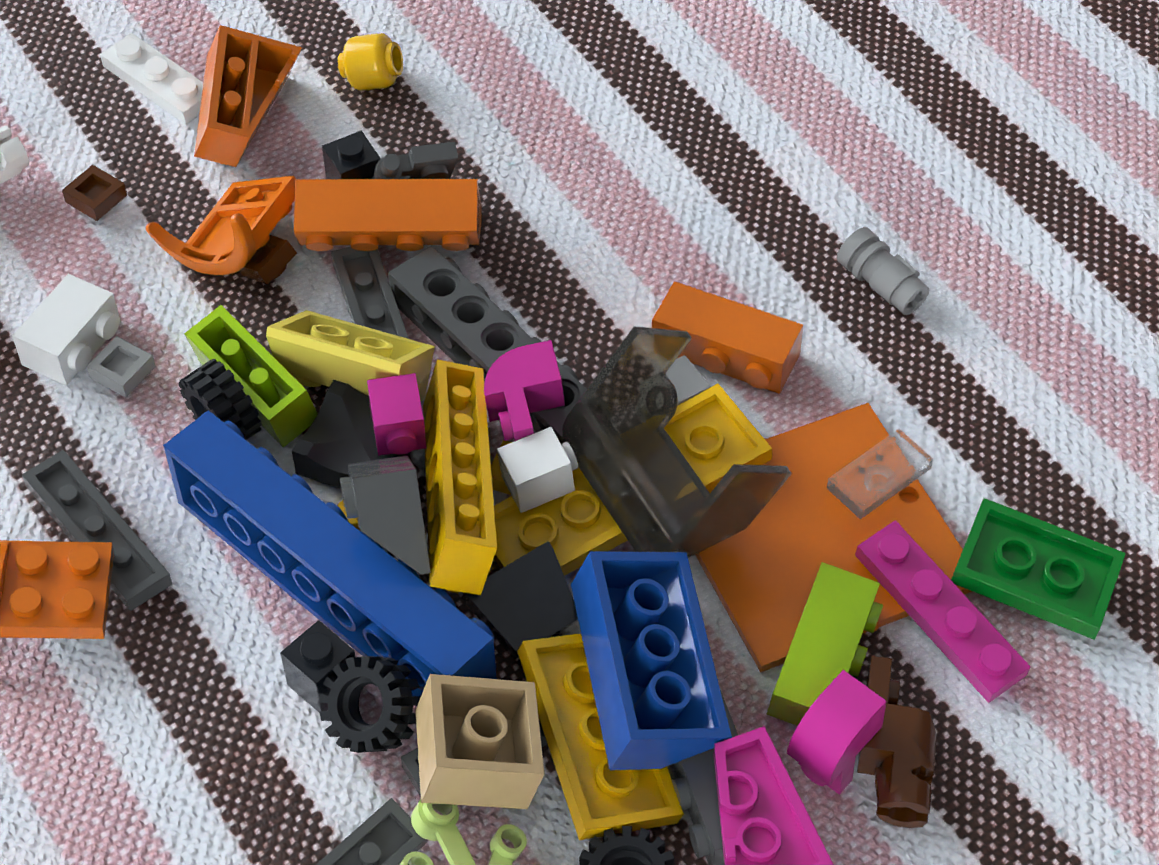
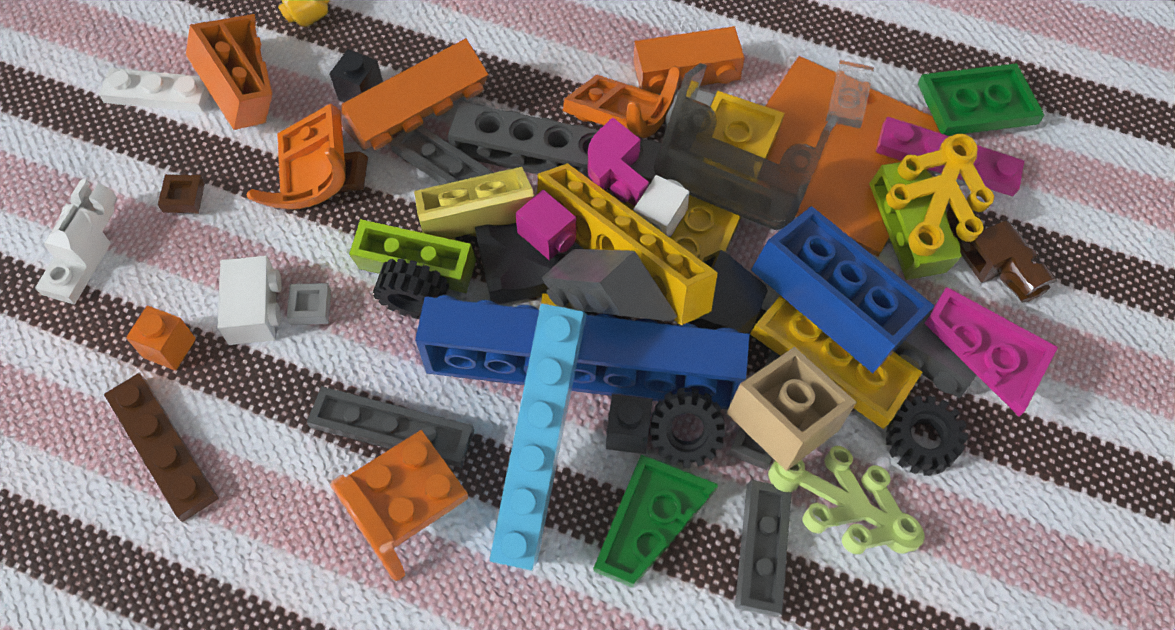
camera: 35 degrees left, 10 degrees up
dark grey plate [372,142,458,179] -> none
dark pink brick [787,670,887,795] -> none
none -> medium azure brick [489,303,587,571]
none -> orange piece [563,66,680,139]
none -> green wing [594,454,719,588]
none -> yellow plant [886,134,994,256]

